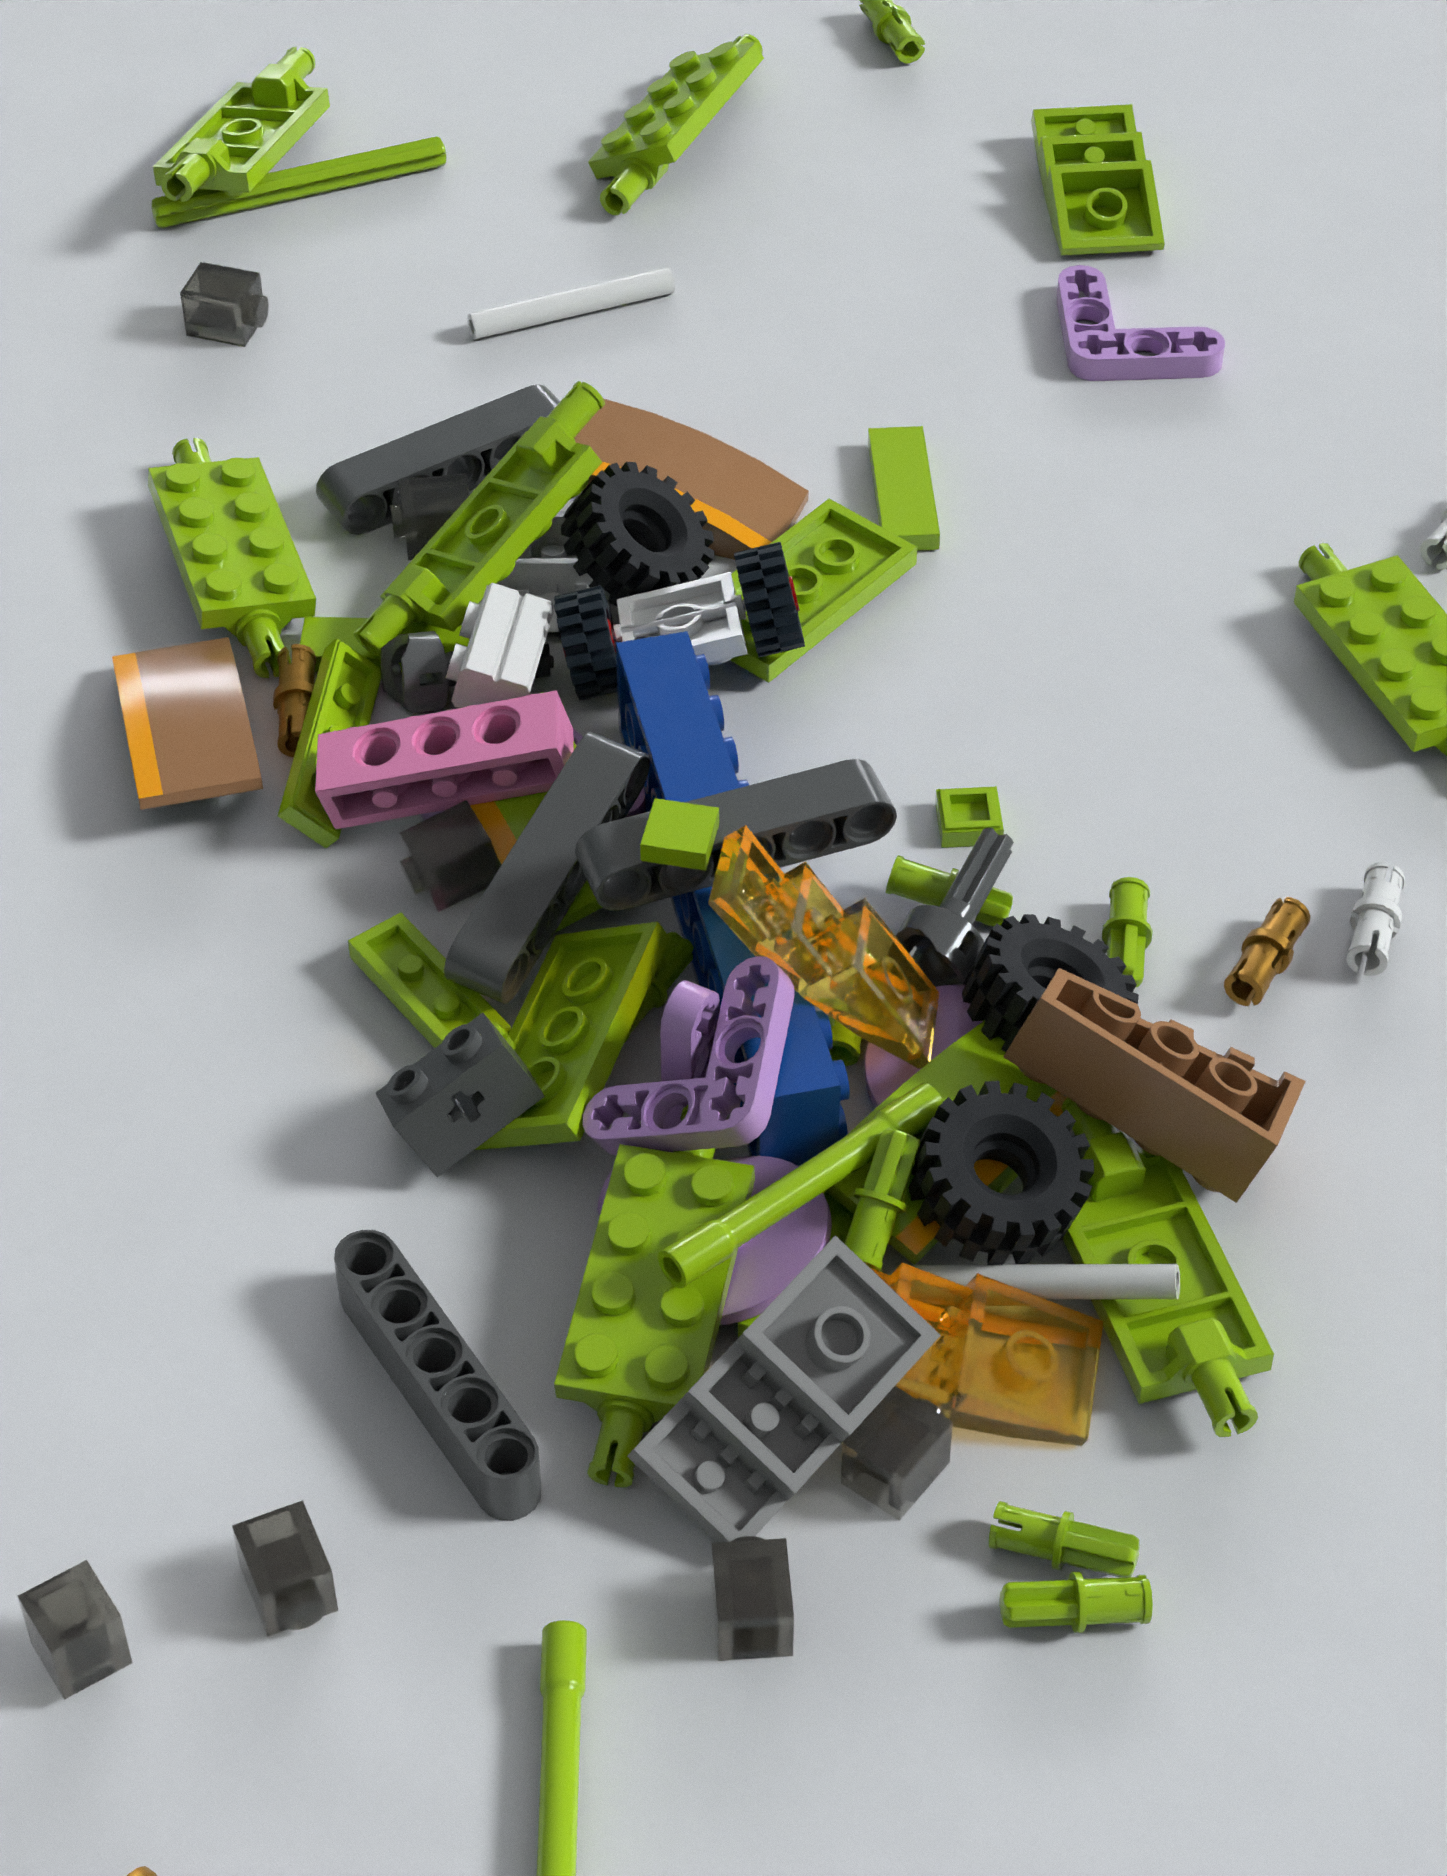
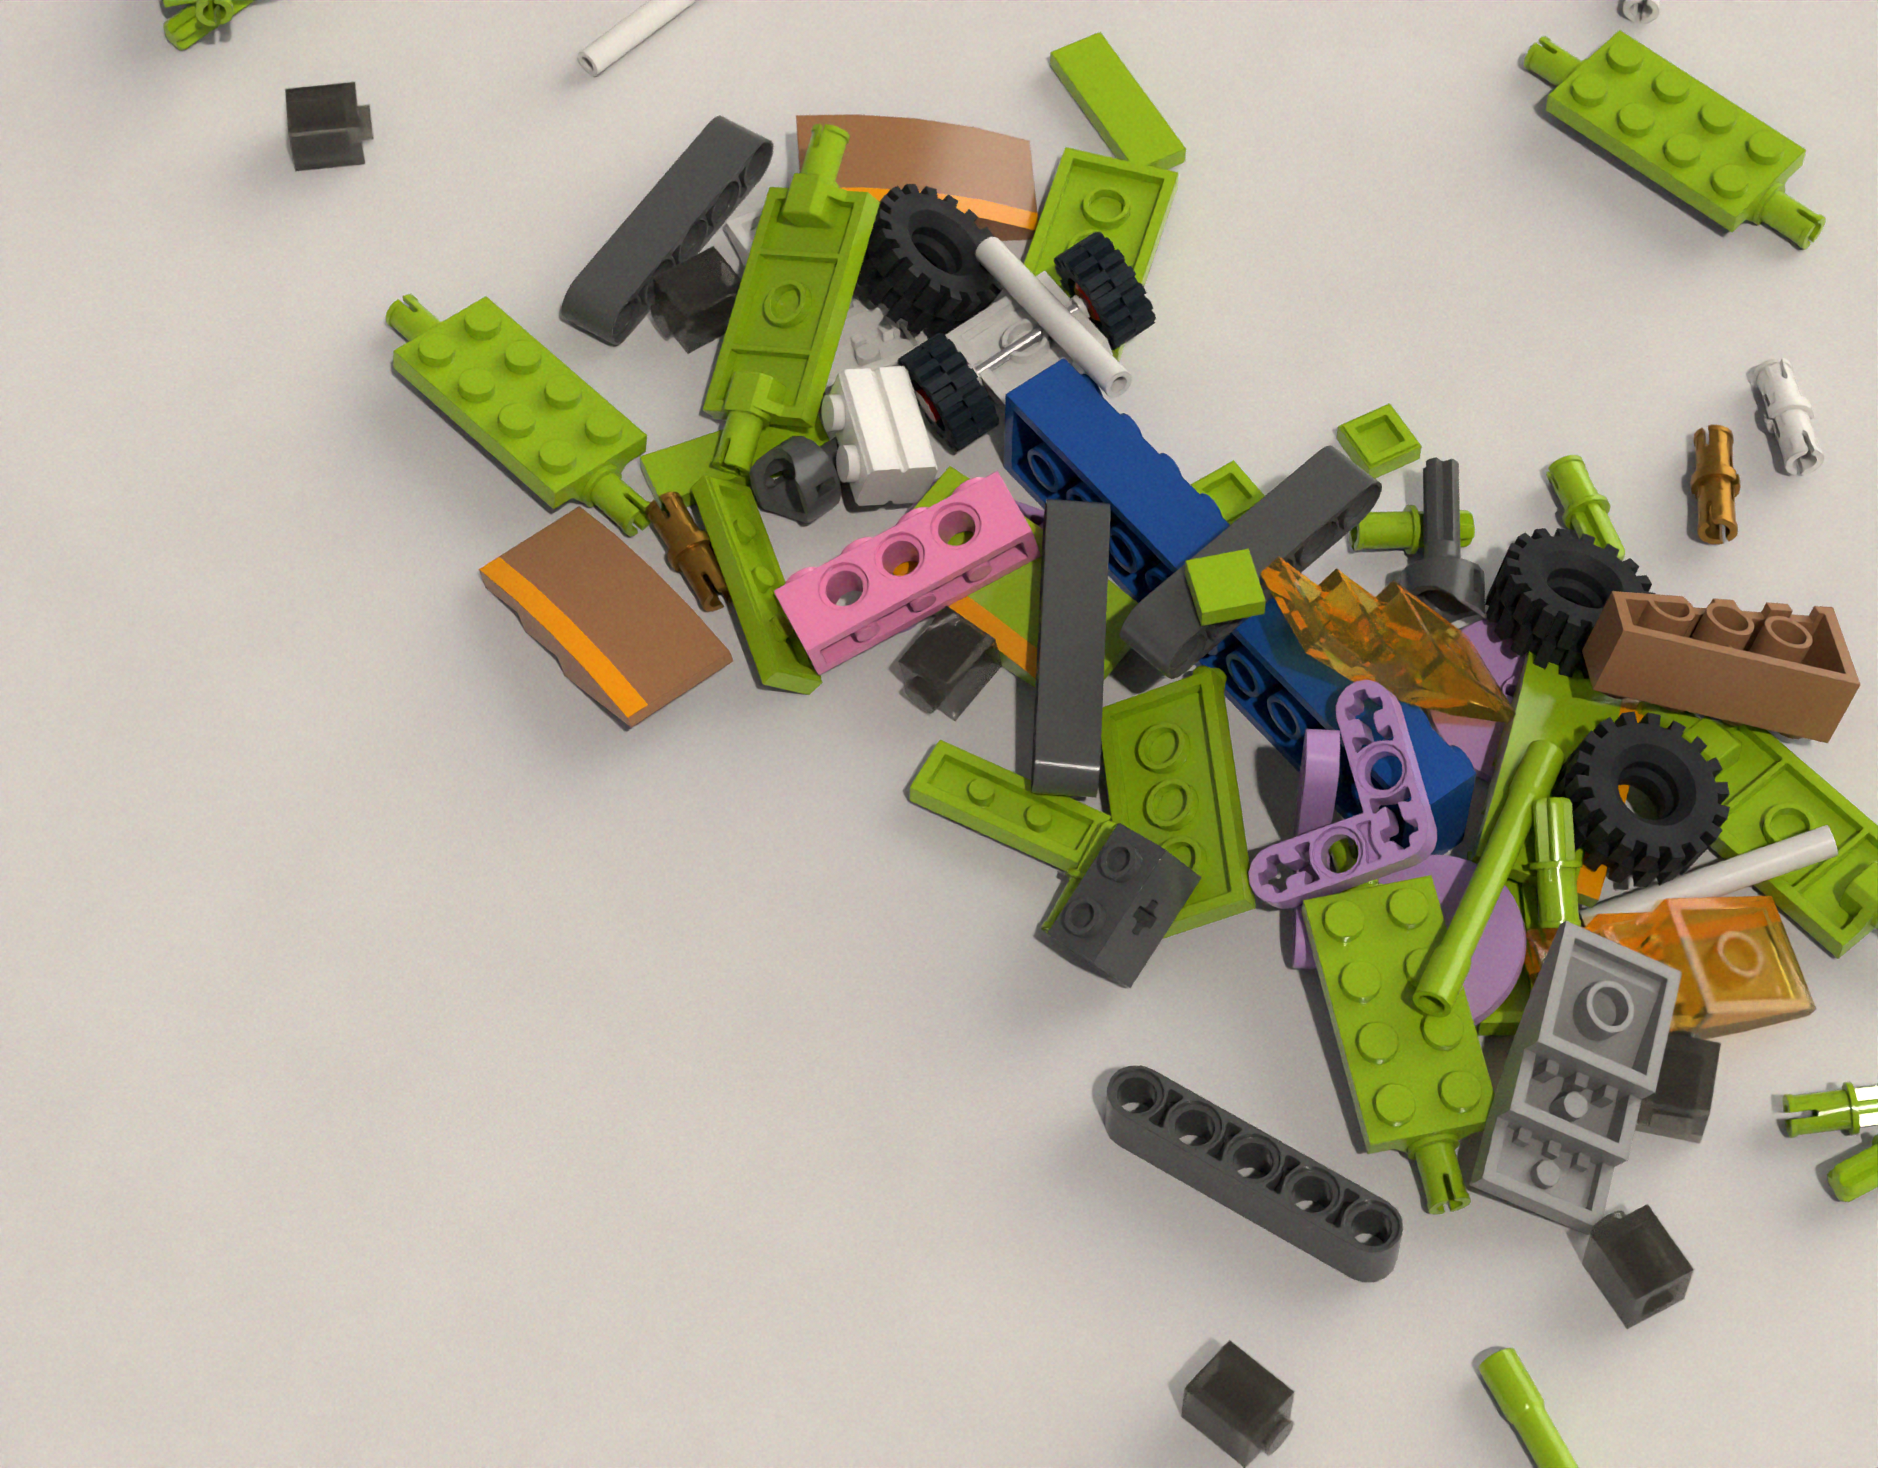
camera: 25 degrees left, 10 degrees up
none -> white piece [975,237,1132,397]

